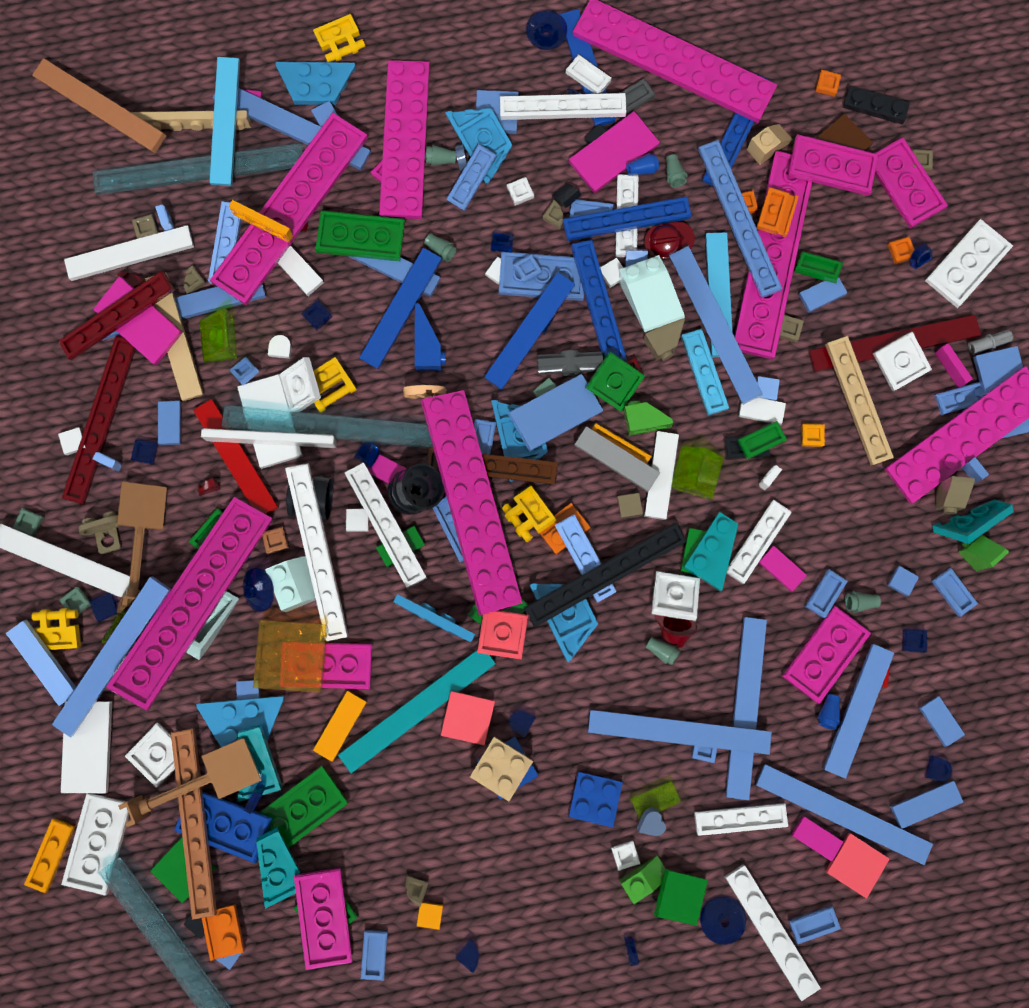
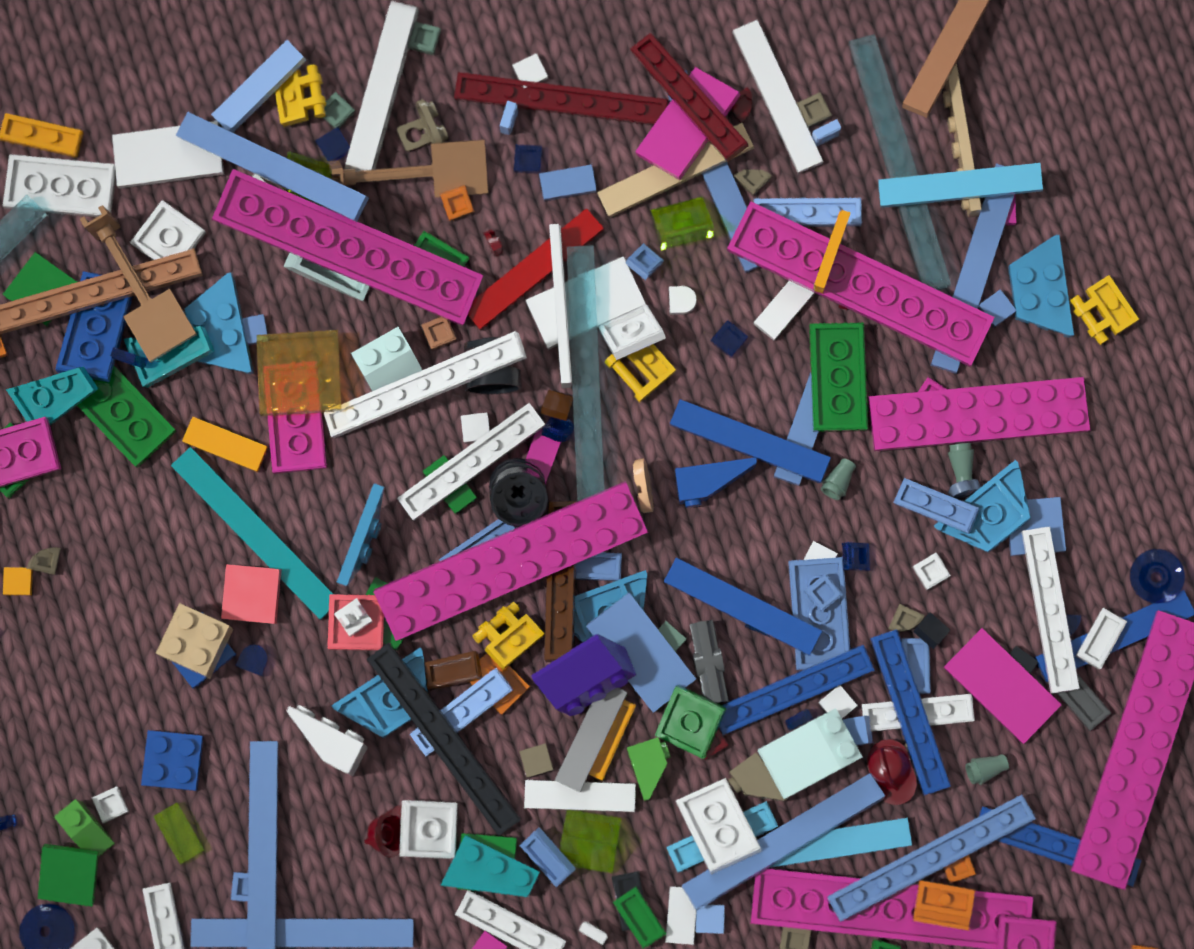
camera: 85 degrees right, 0 degrees up
clear blue dish [243,568,274,612] -> none
blue cone [626,153,659,176] -> none
sand blue tile [637,807,666,836] -> none
sand green cone [646,637,681,665] -> none
tan slope [747,124,793,165] -> none
none -> white slope [287,705,368,777]
none -> white tile [334,598,373,637]
none -> reddish brown tile [424,651,482,690]
none -> orange tile [440,185,474,220]
none -> medium blue tile [520,827,576,887]
none -> dark purple slope [531,634,636,716]
none -> reddish brown tile [540,390,574,421]
none -> white tile [676,778,762,874]
none -> clear blue tile [784,709,813,731]

